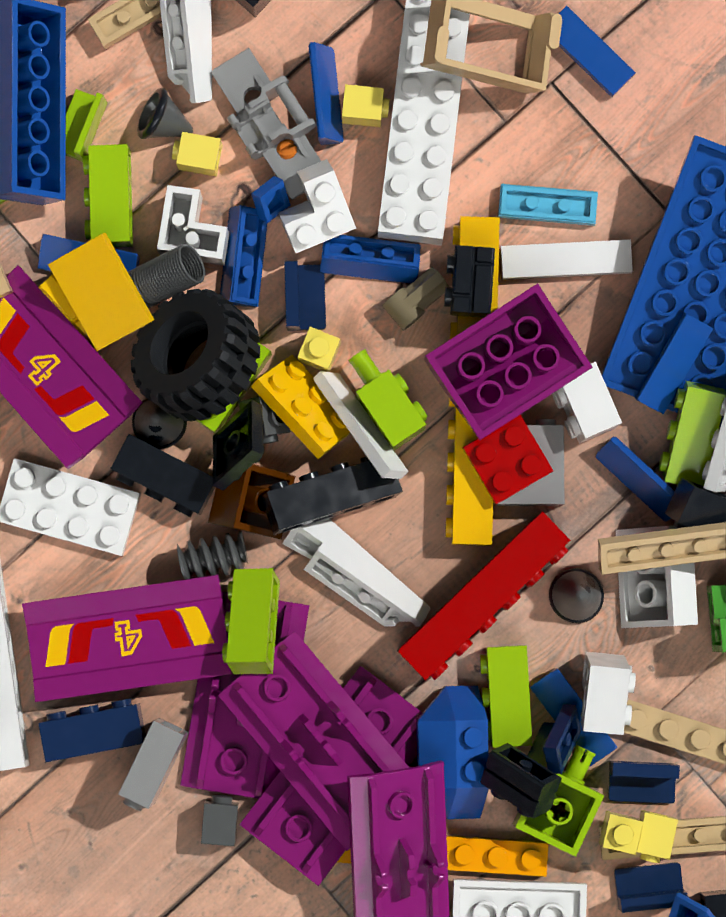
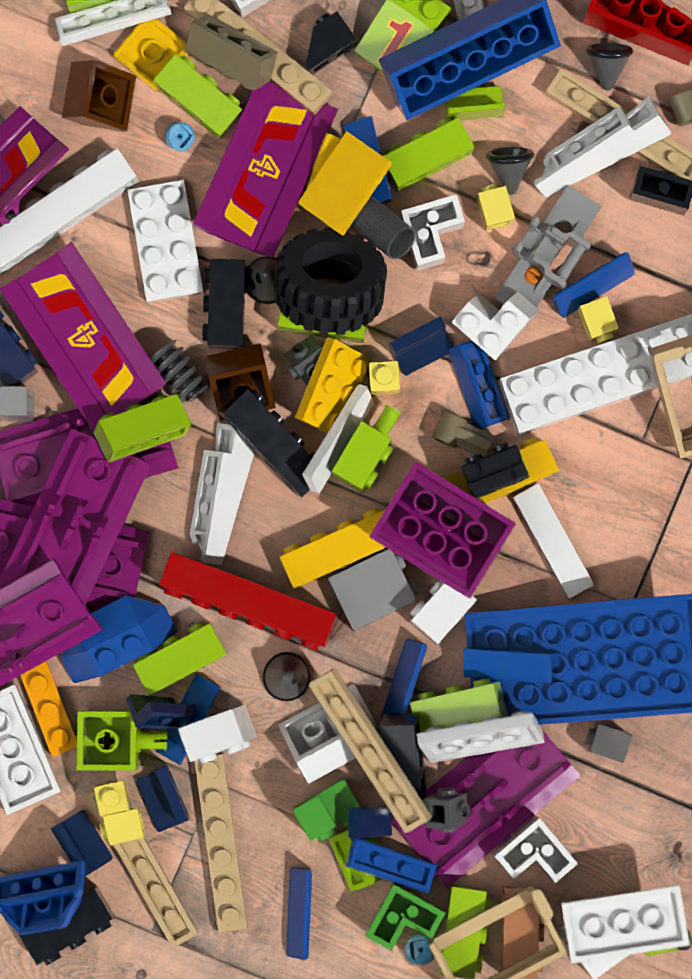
camera: 65 degrees right, 0 degrees up
black plate [213,400,264,491] -> none
blue slope [220,205,268,307] -> none
blue plate [251,176,291,223] -> none
red plate [462,415,553,505] -> none
black brick [480,743,562,818] -> none
medium azure tile [498,184,598,226] -> none

